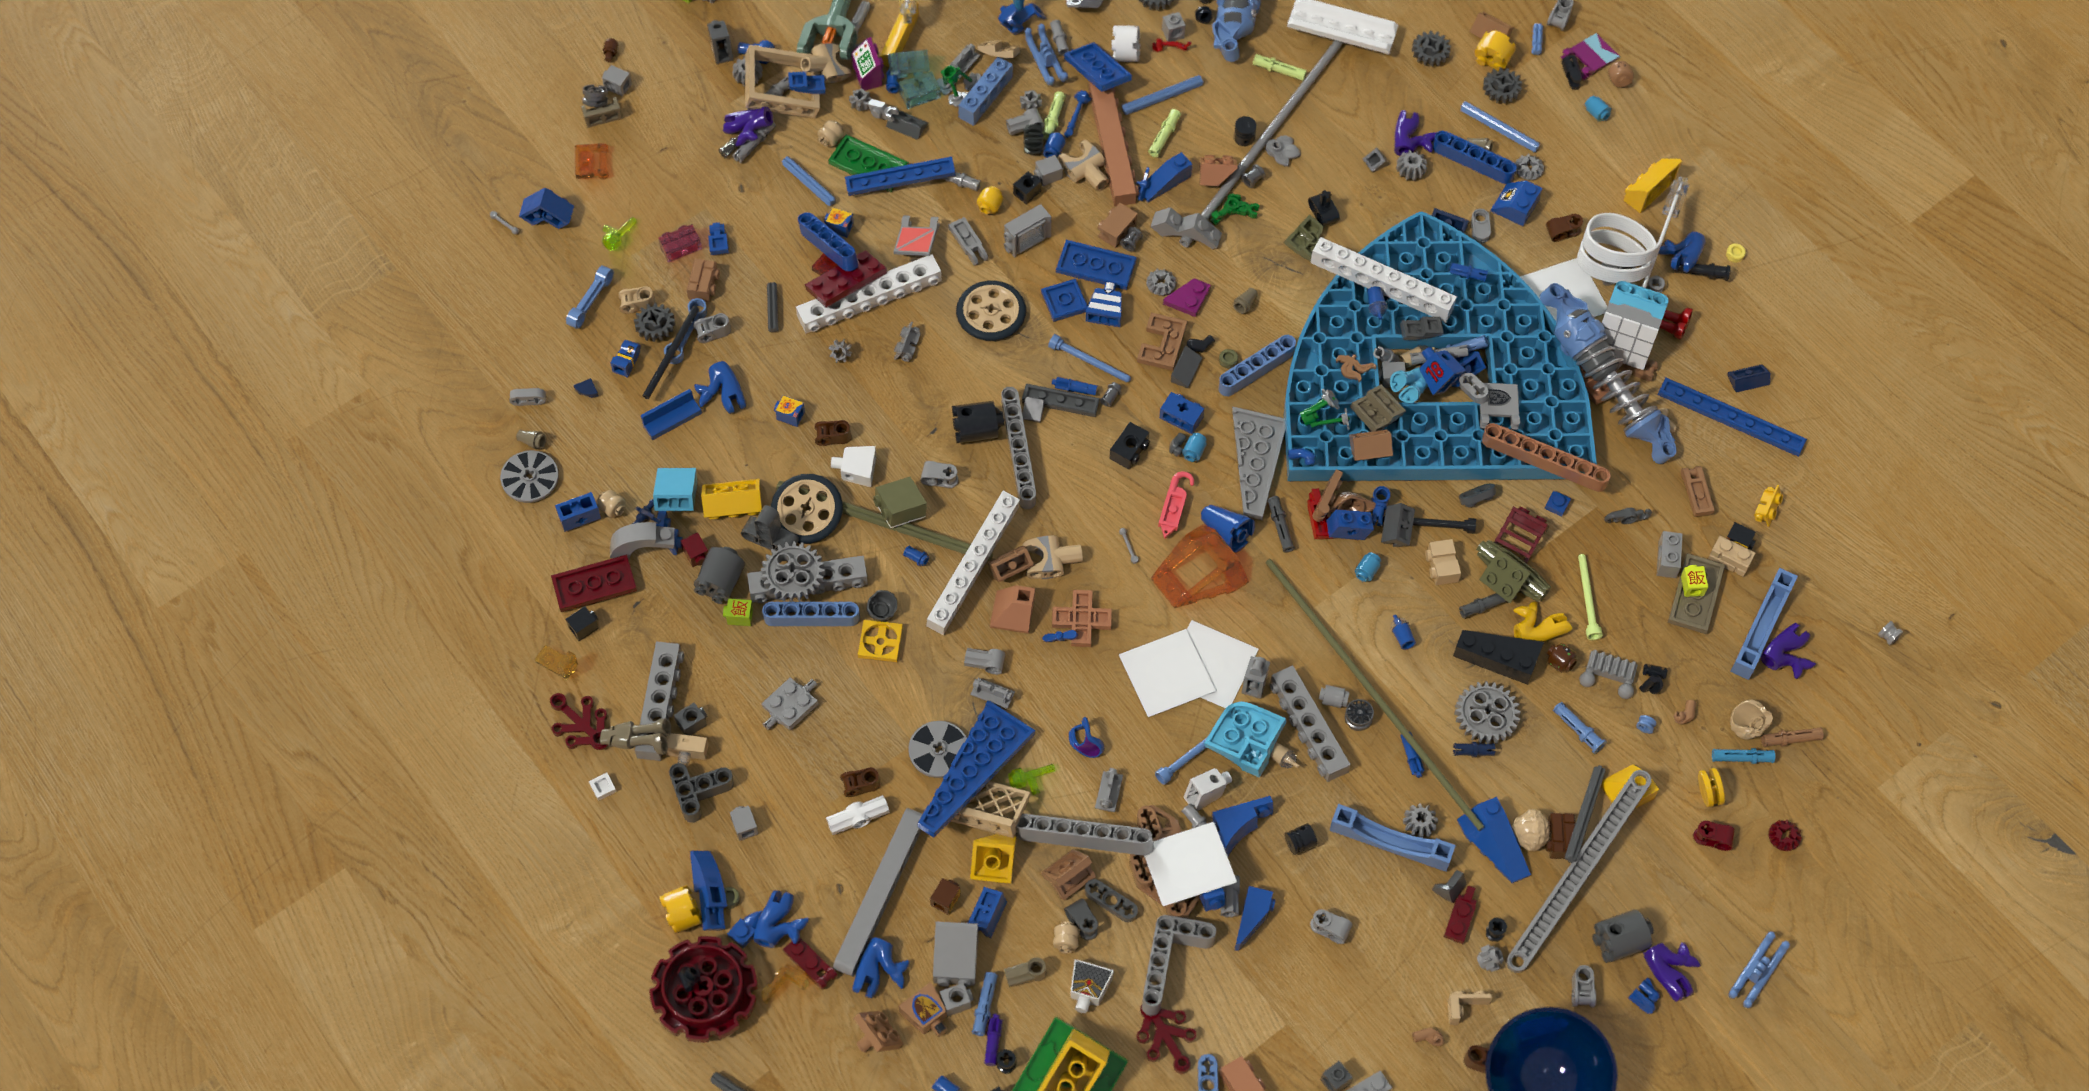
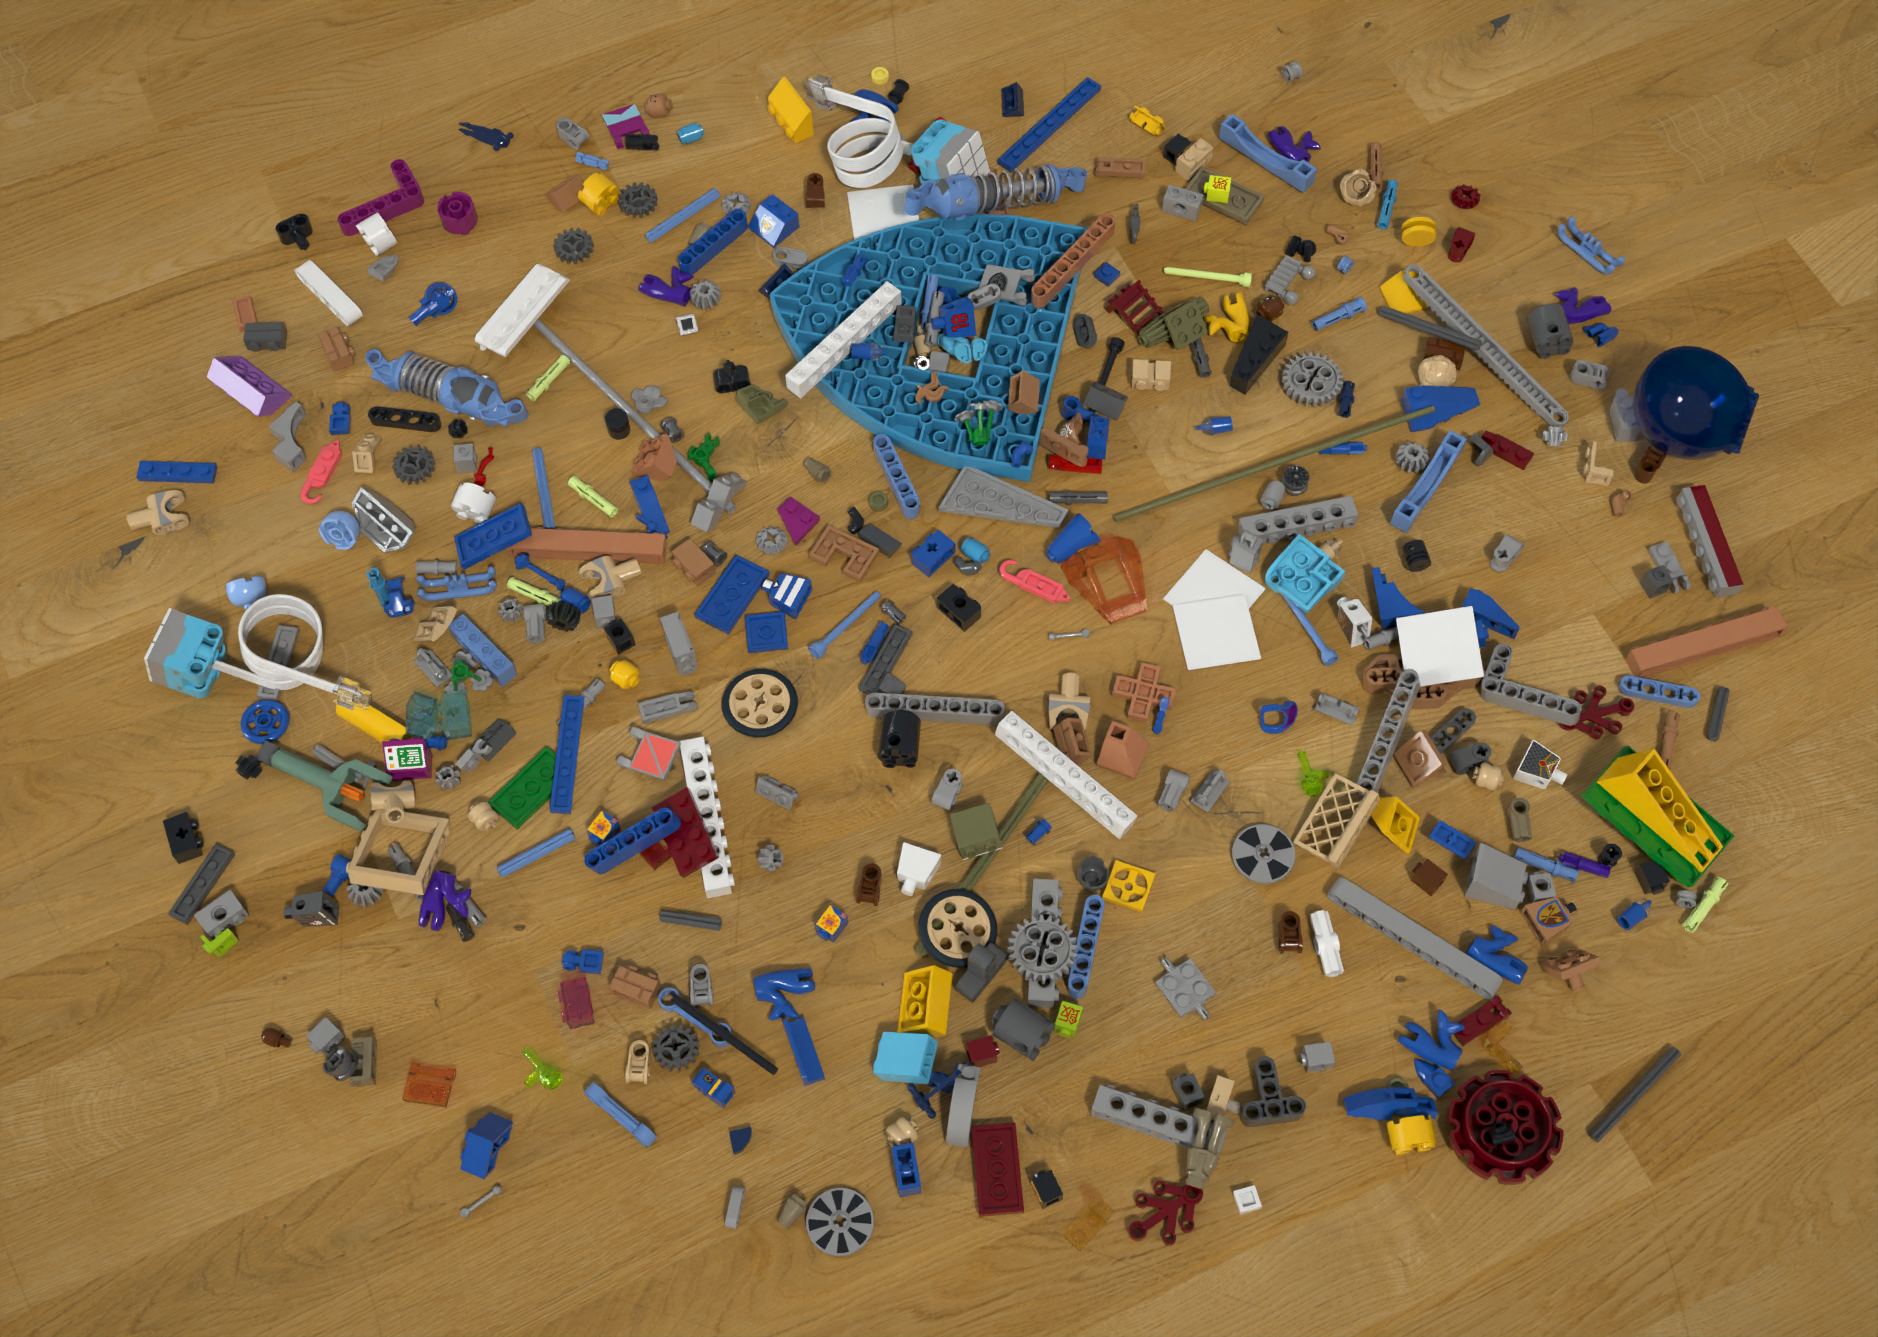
camera: 75 degrees left, 0 degrees up
blue slope [788,72,825,94] -> none
blue wing [918,700,1035,838] -> none
dark tan slope [1350,384,1406,431] -> none
dark azure brick [1355,552,1381,582] -> none
black bush [1486,917,1507,942] -> none

